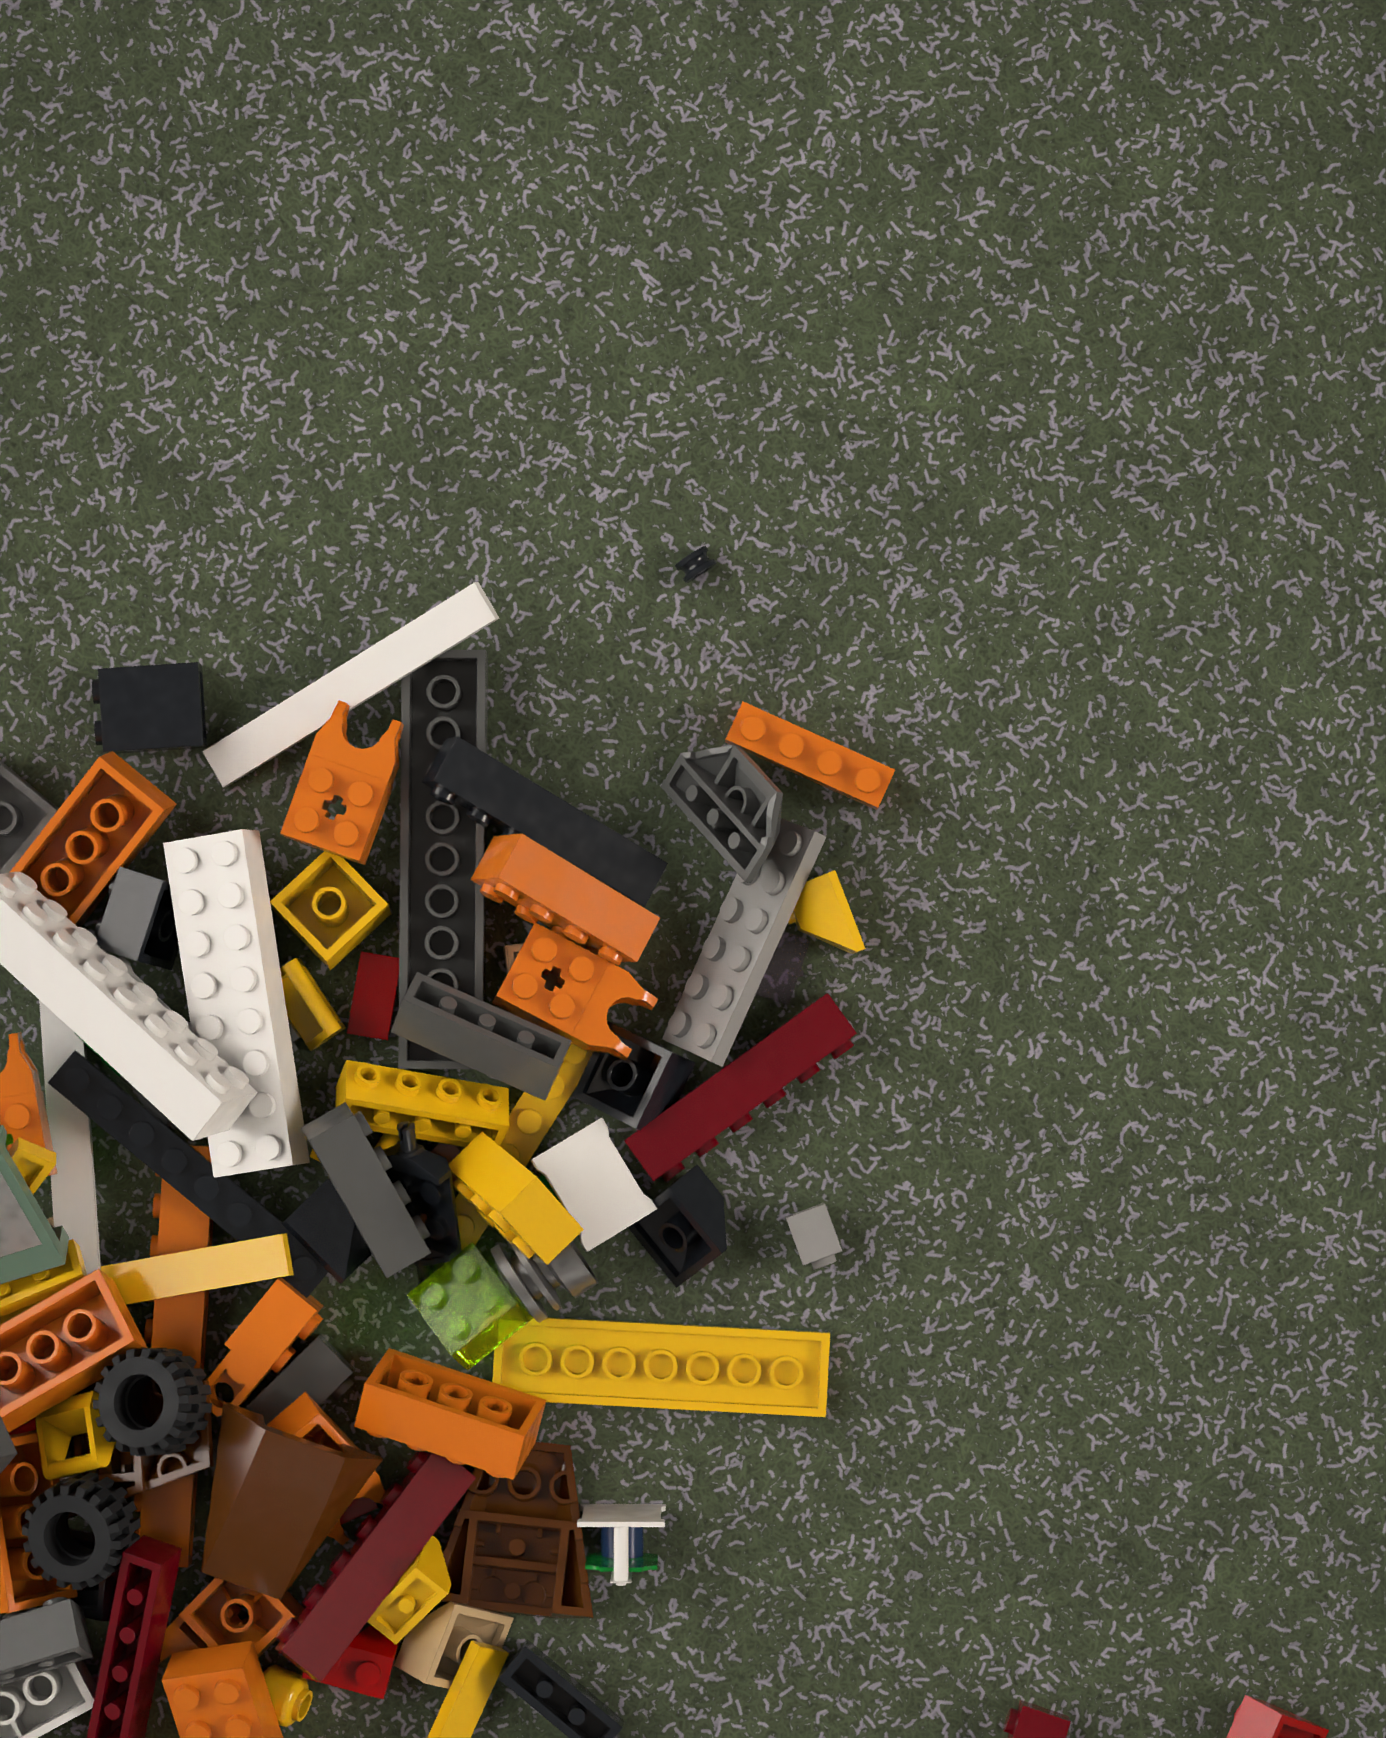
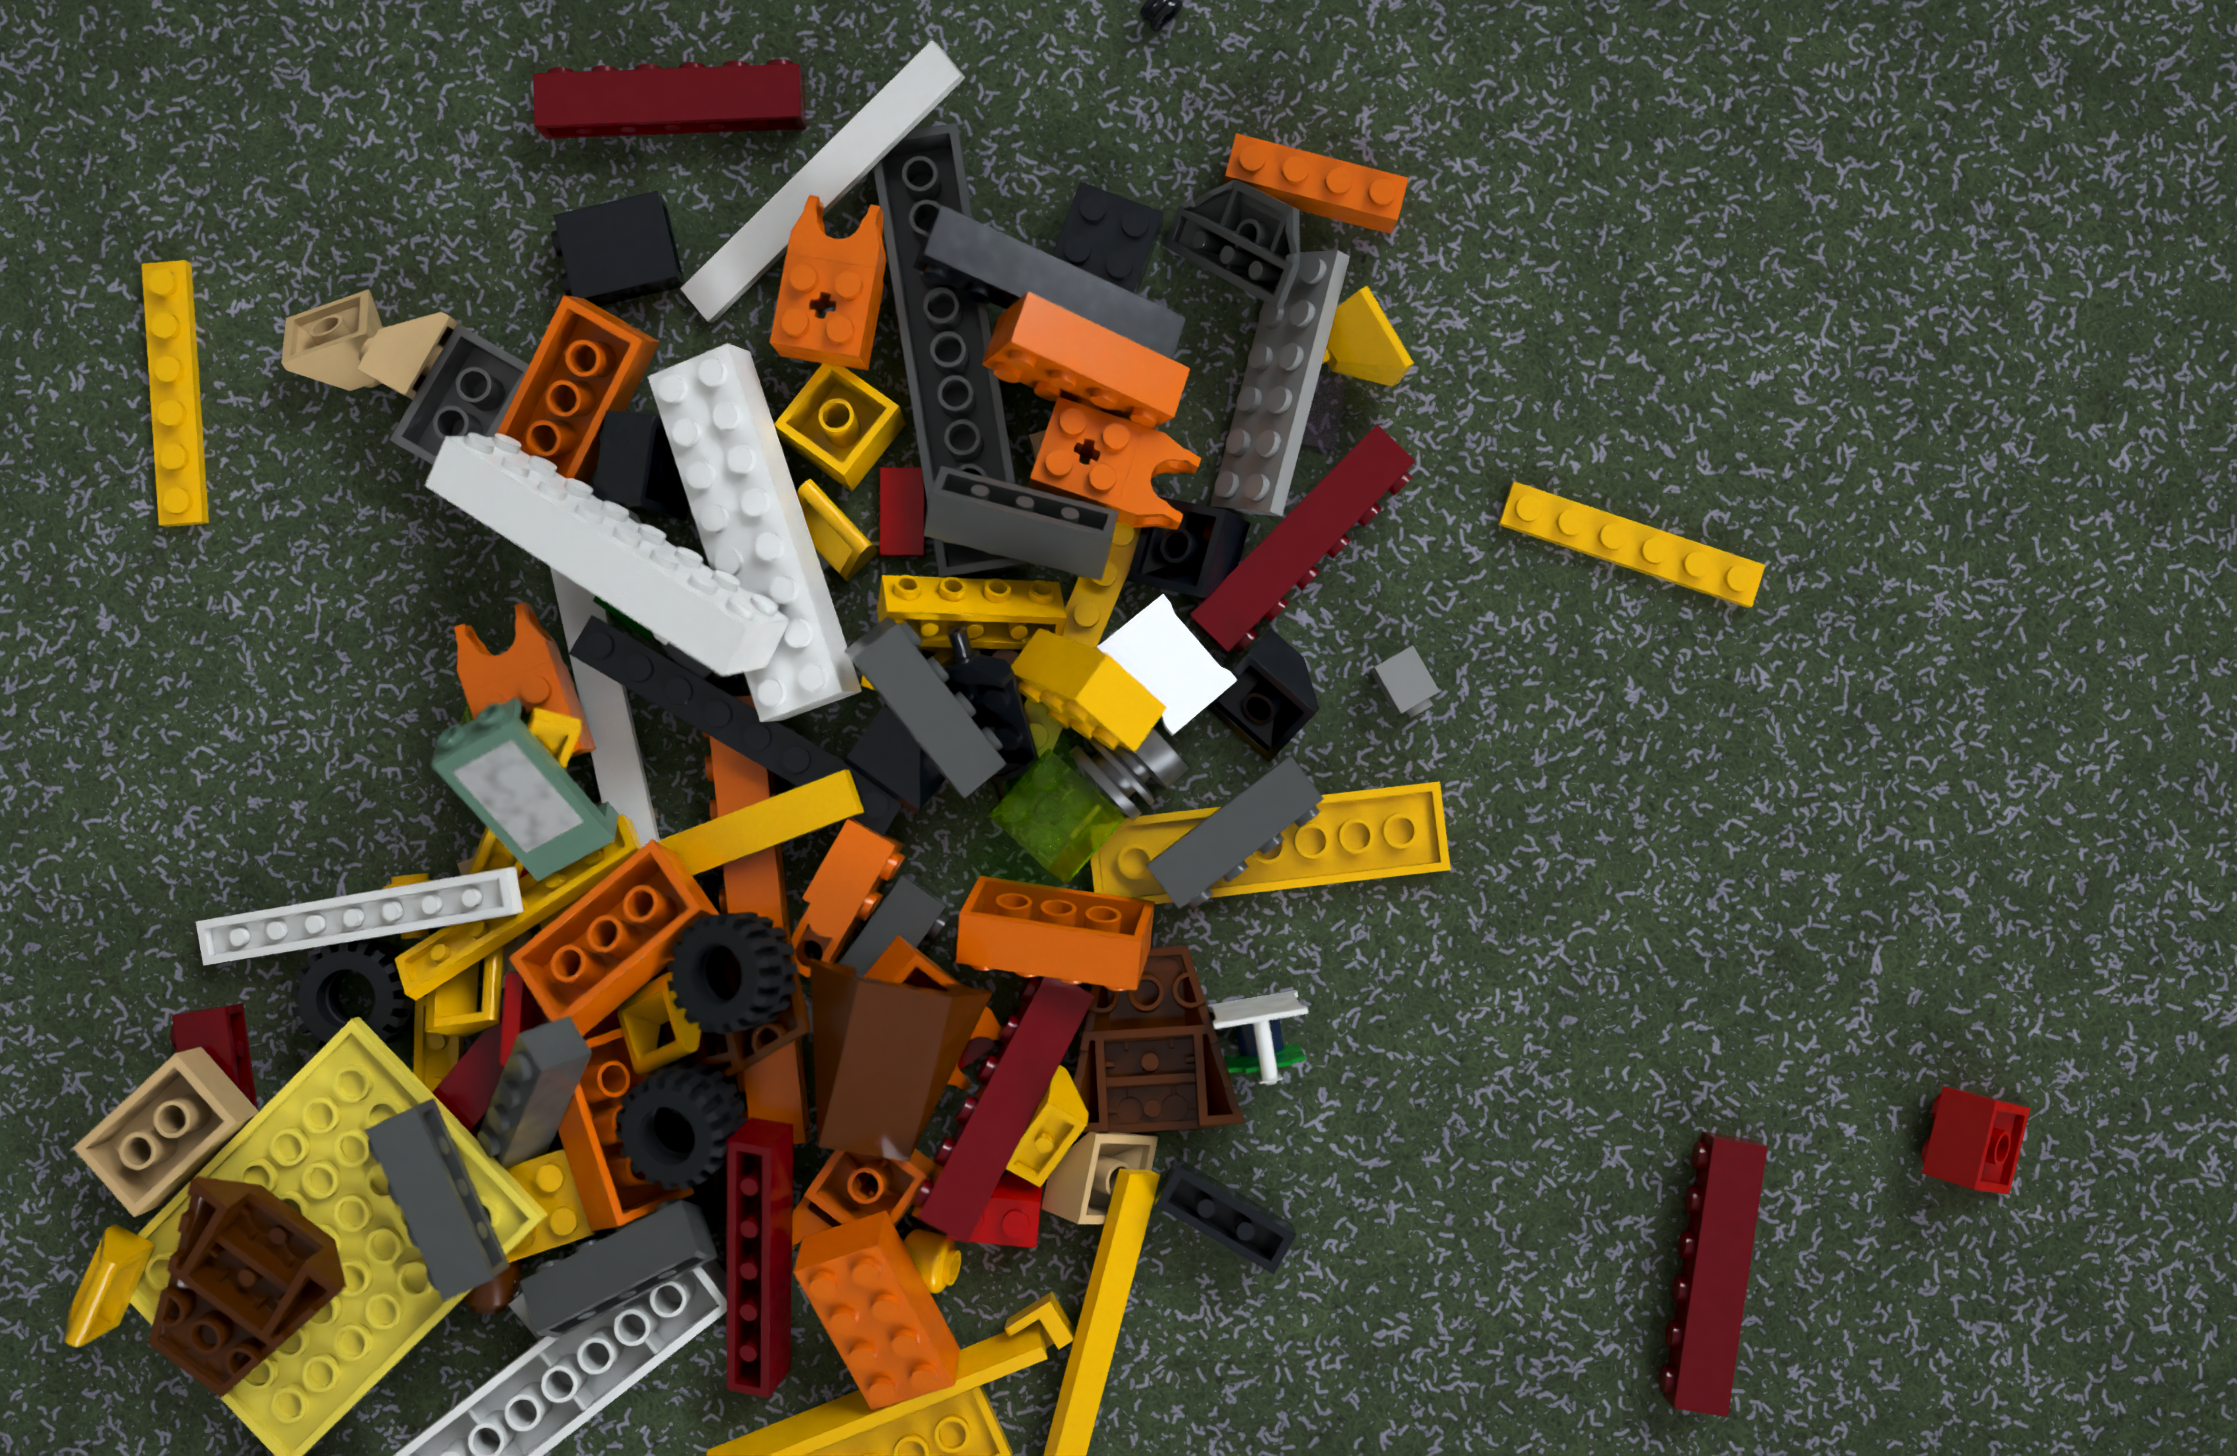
camera: 15 degrees left, 0 degrees up
none -> dark red brick [533,59,807,139]
none -> black brick [1052,182,1164,295]
none -> dark grey brick [1146,756,1324,910]
none -> yellow plate [1498,481,1766,608]

